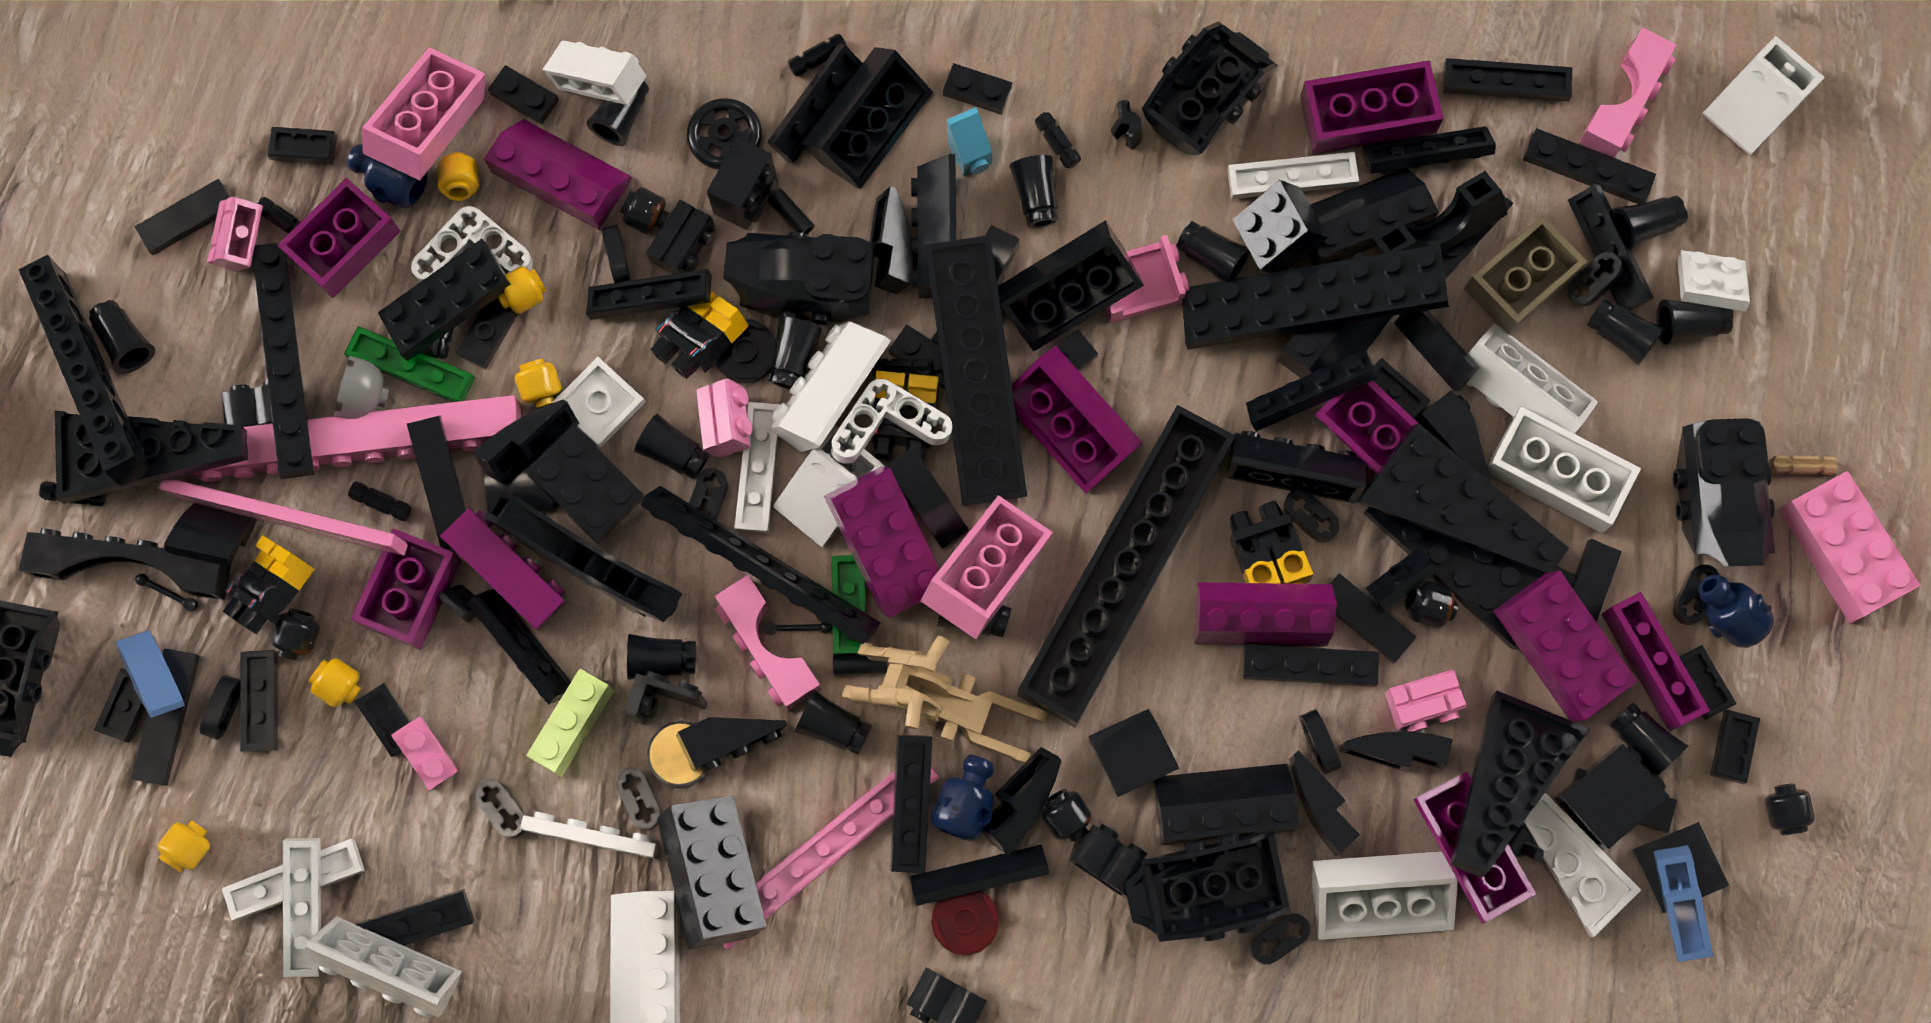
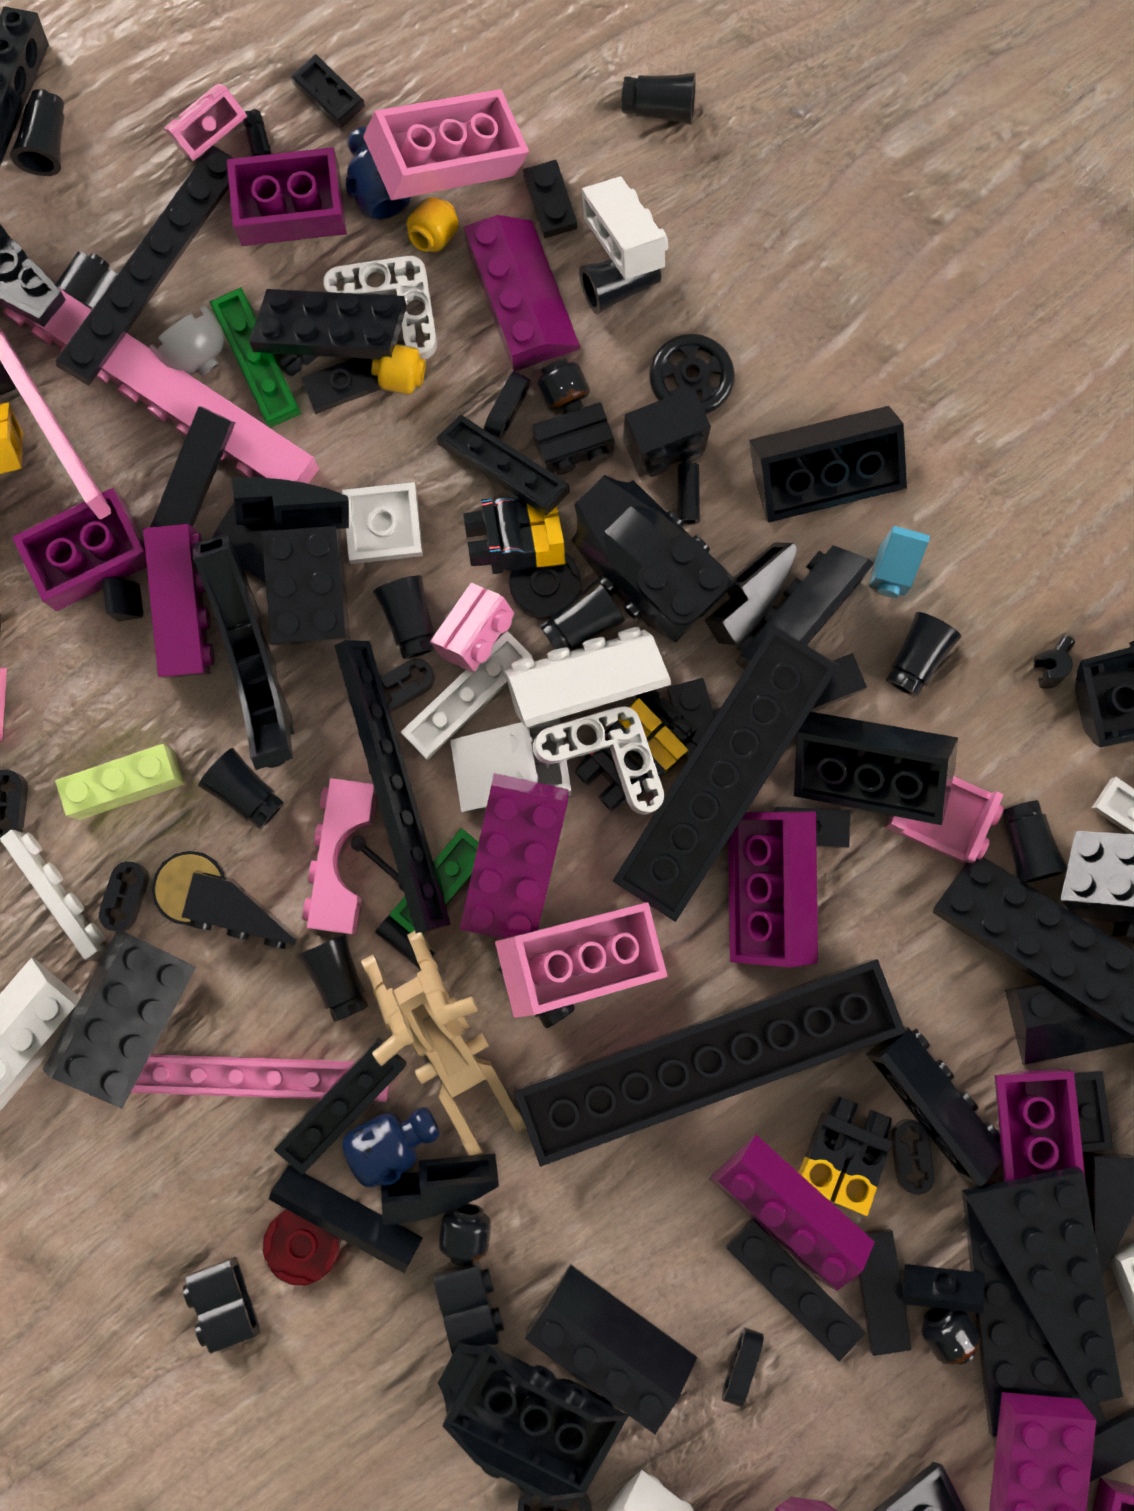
camera: 40 degrees right, 5 degrees up
black tile [134,179,230,255] -> none
black axle [348,481,412,521] -> none
black plate [467,589,571,705] -> none
yellow head [514,358,562,408] -> none
black bracket [623,671,708,725] -> none
black plate [767,44,862,163] -> none
black axle [788,34,846,76] -> none
black slope [885,447,969,549] -> none
black plate [943,63,1012,115] -> none
black axle [1035,112,1081,169] -> none
black slope [1088,709,1179,797] -> none
black plate [1246,350,1377,432] -> none
black slope [1289,750,1360,856] -> none
black slope [1339,731,1453,771] -> none
bright pink brick [1385,669,1466,732] -> none

